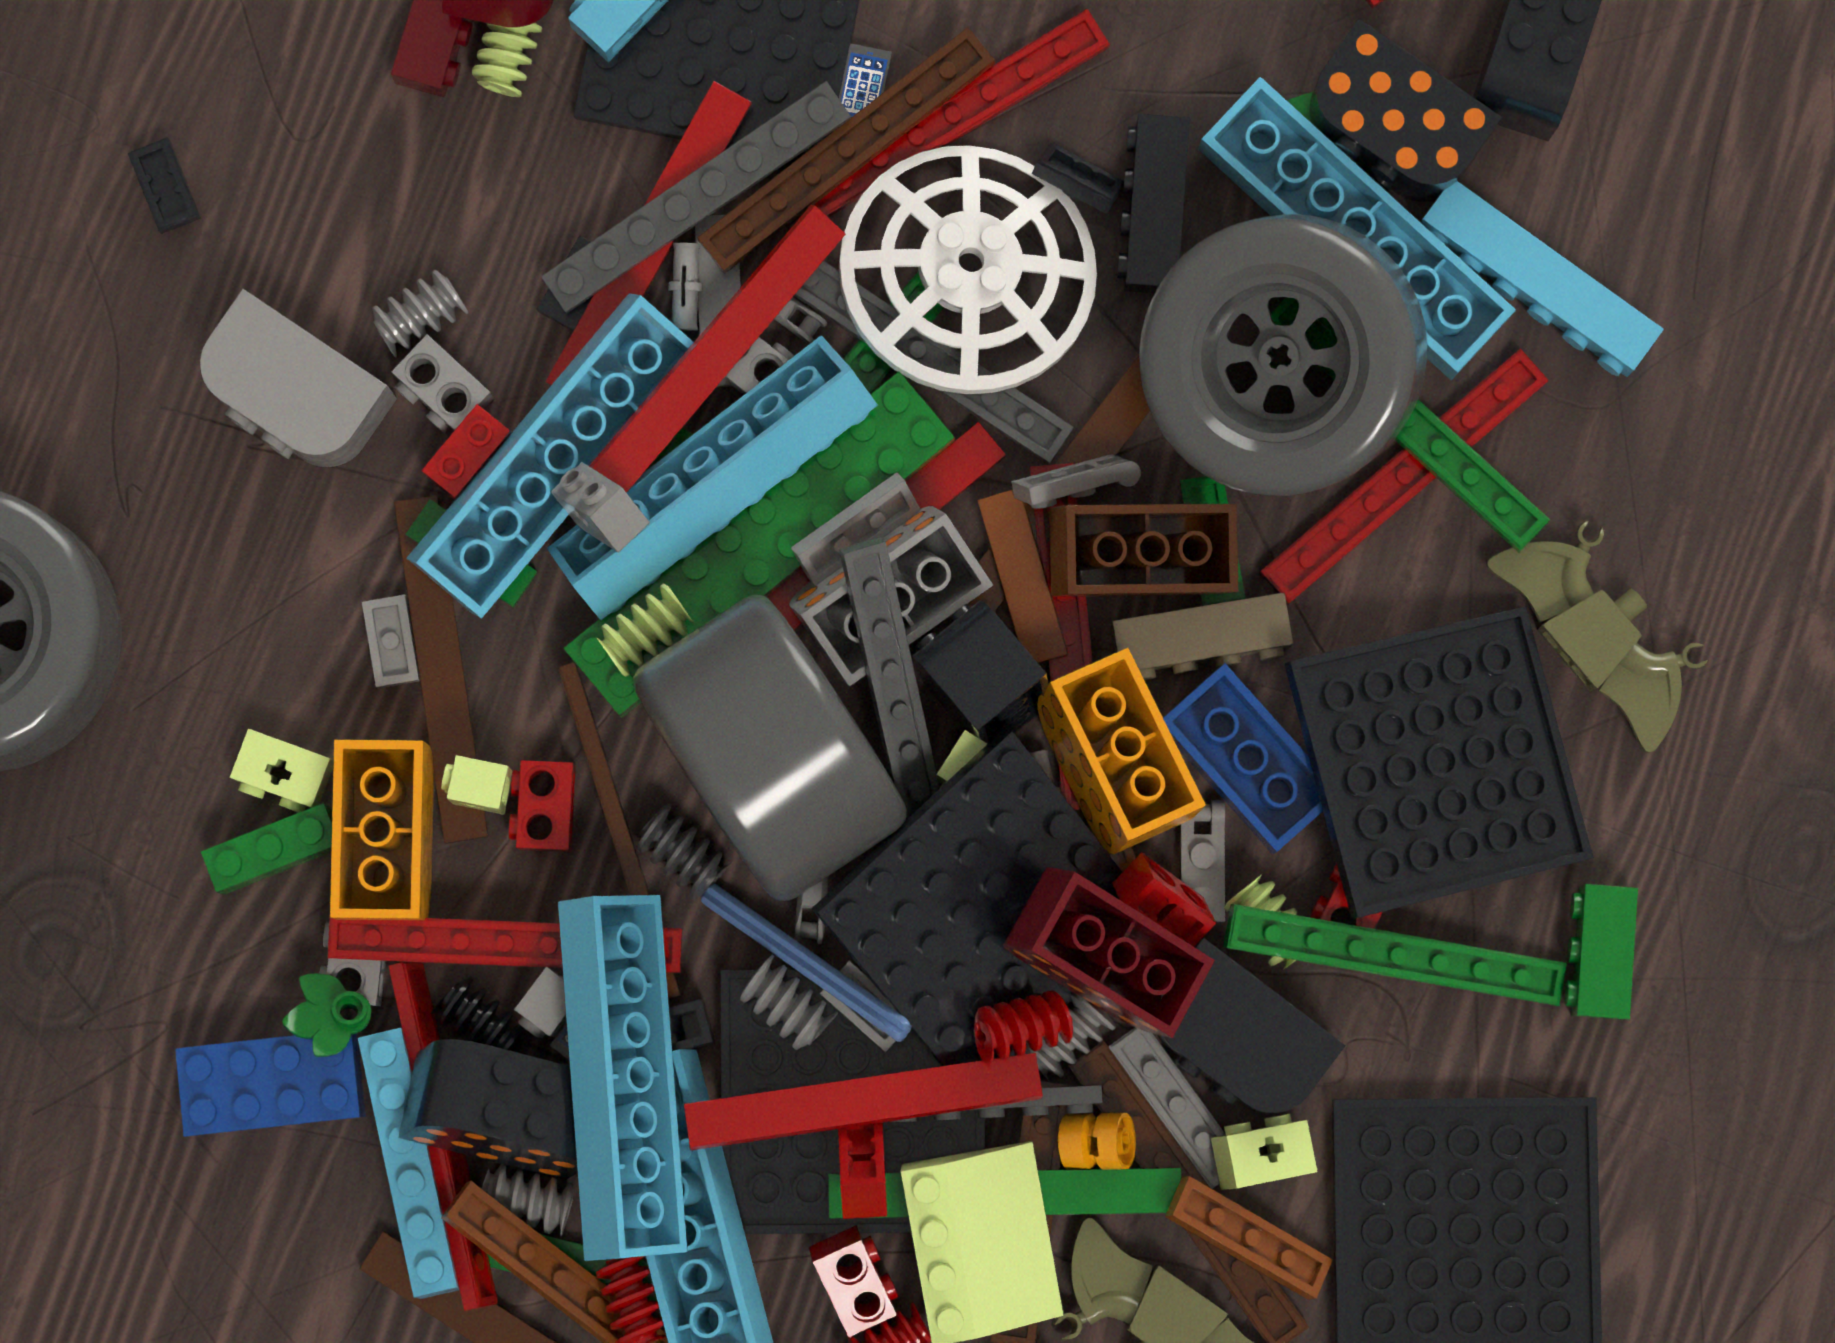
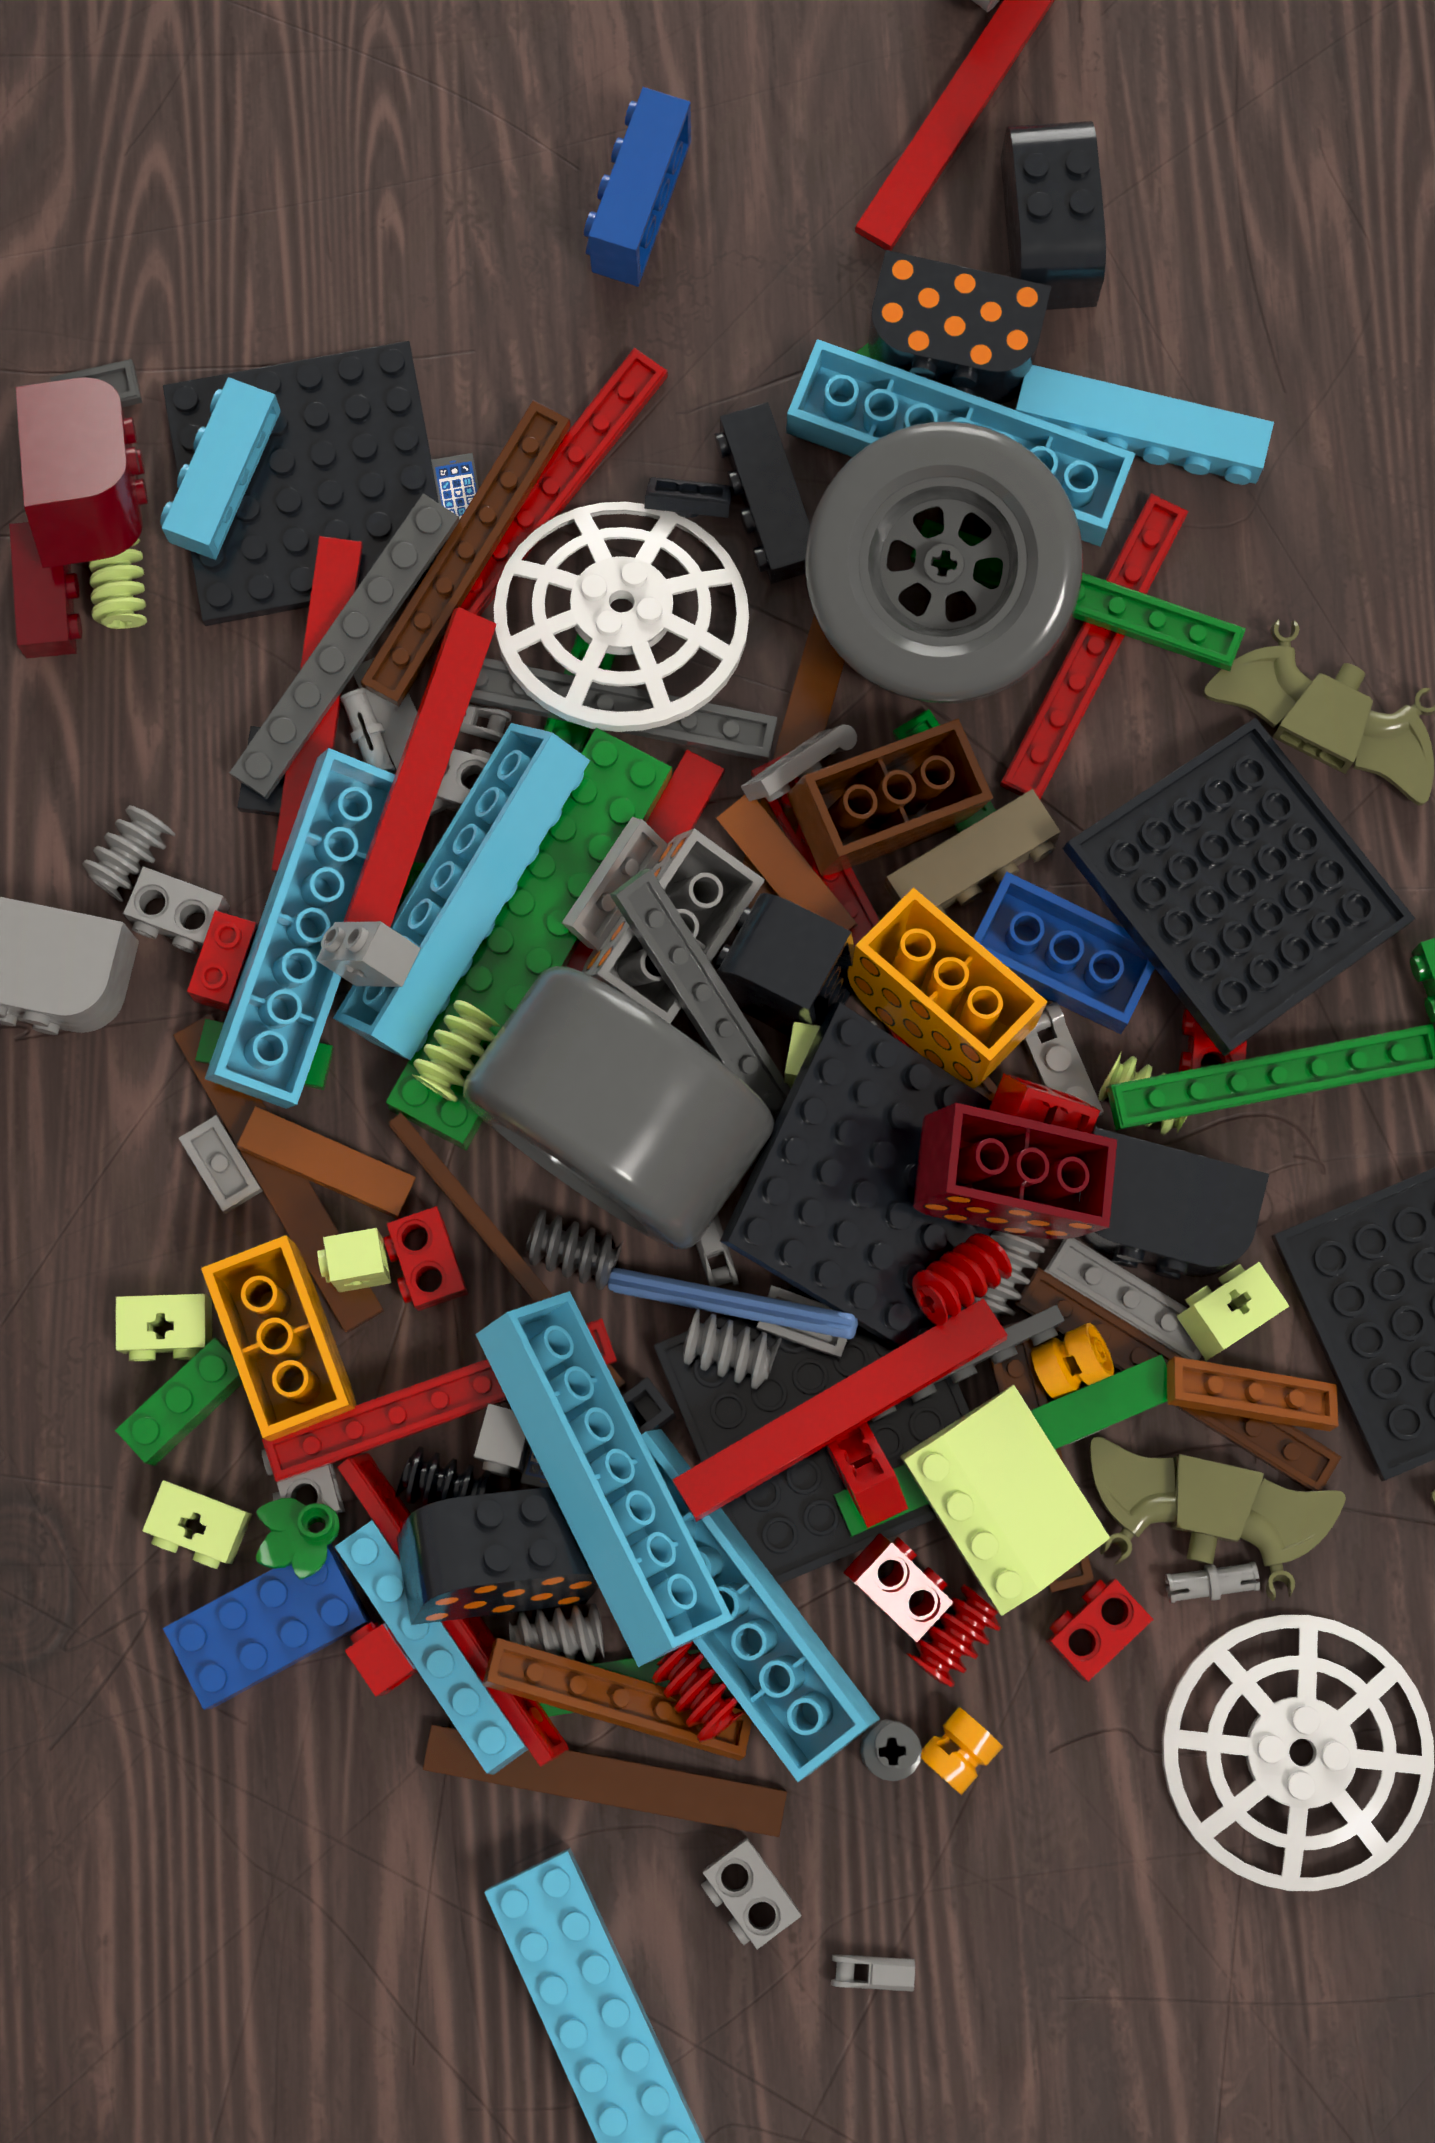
camera: 20 degrees left, 5 degrees down
none -> yellowish green brick [142,1480,252,1569]
none -> dark orange tile [237,1106,416,1219]
none -> red brick [345,1622,418,1697]

